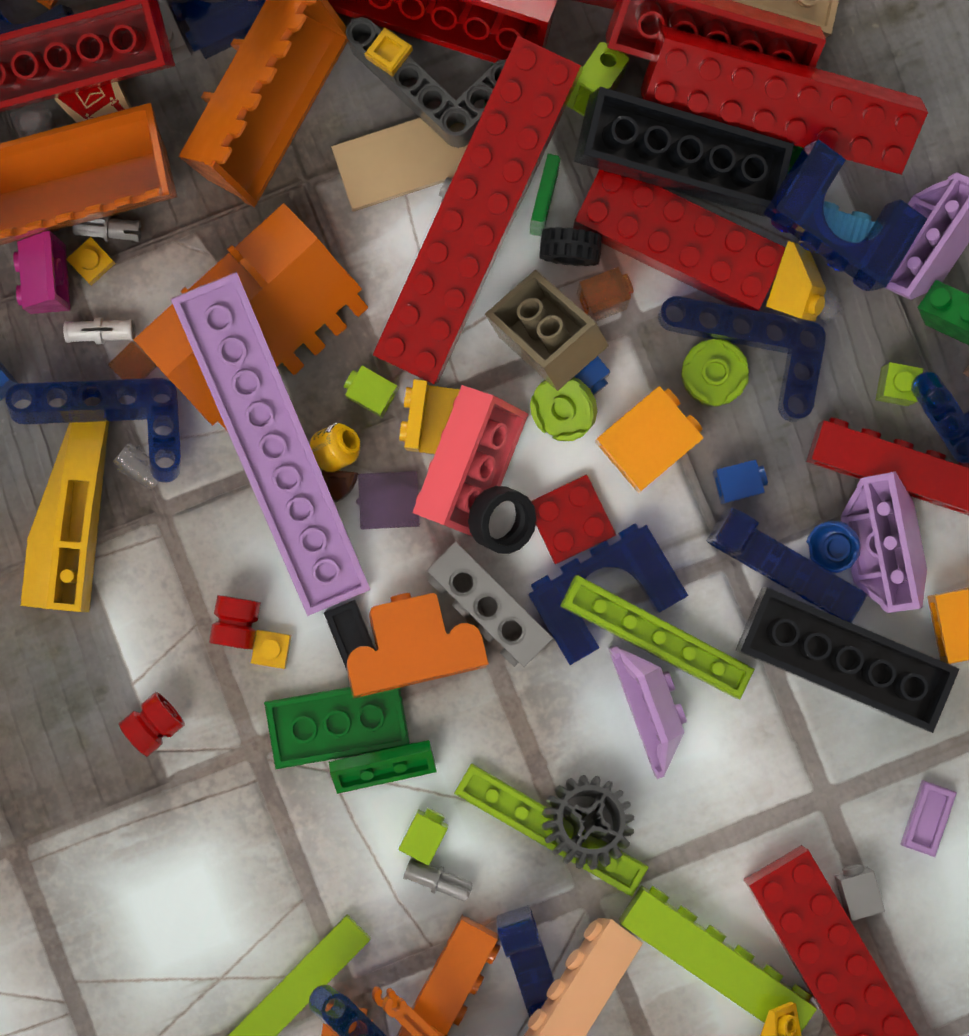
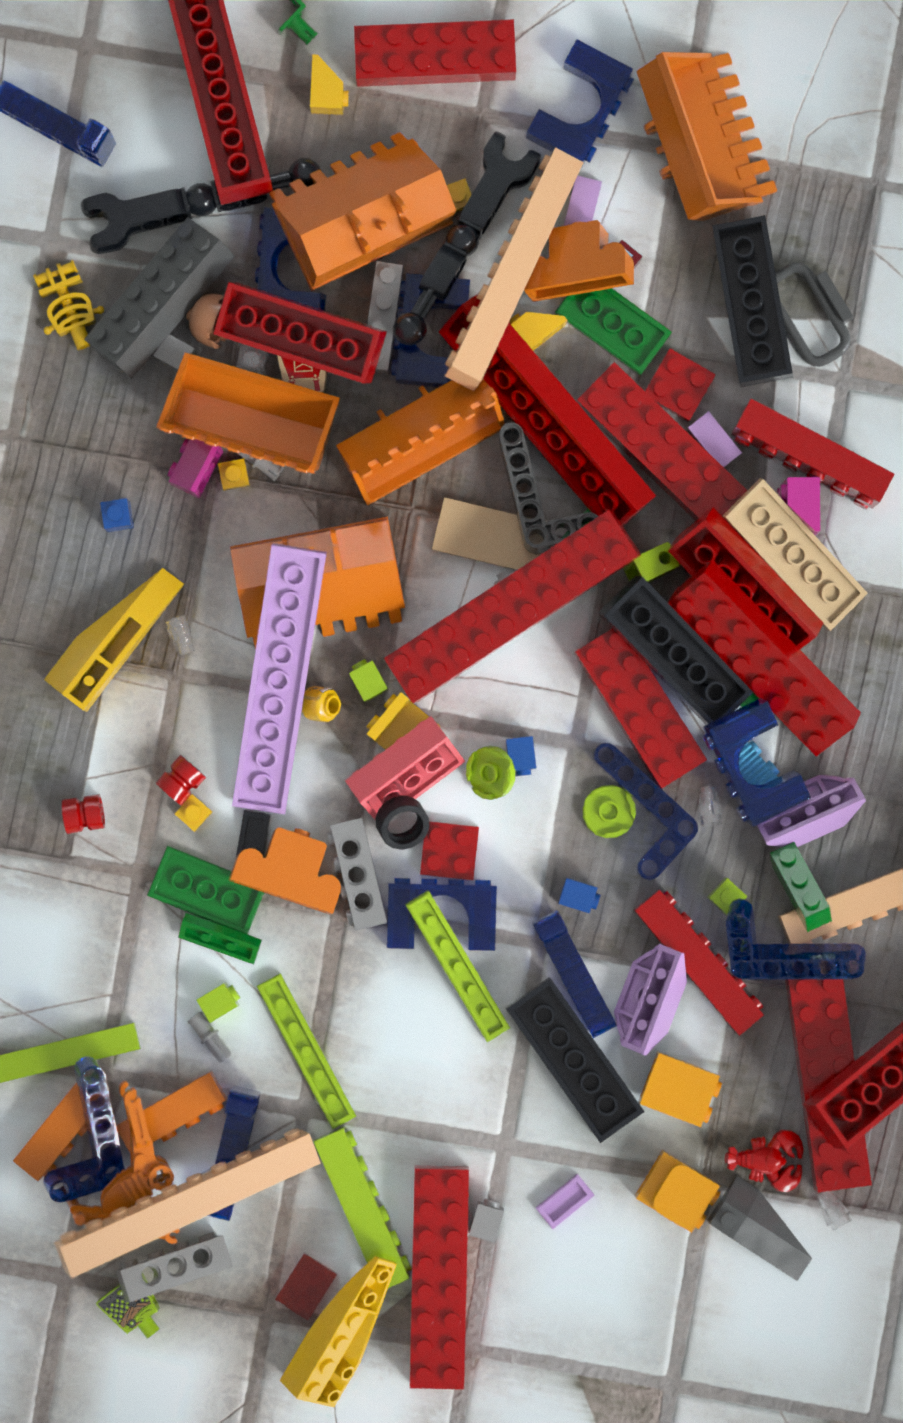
camera: 25 degrees right, 0 degrees up
clear blue beam [5,378,181,483] -> none
white pin [63,317,135,344] -> none
clear orange tile [108,341,157,390] -> none
reddish brown tile [322,470,358,503] -> none
clear purple piece [356,471,420,530] -> none
yellow tile [364,27,413,77] -> none
dark tan brick [485,270,609,391] -> none
green tile [530,153,561,236] -> none
black tyre [539,227,602,266] -> none
dark grey gear [542,775,634,870] -> none
clear orange brick [577,267,634,322] -> none
light orange brick [595,386,704,493] -> none
lavender wedge [608,646,687,779] -> none
yellow slope [766,241,826,322] -> none
blue hair [806,521,861,573] -> none

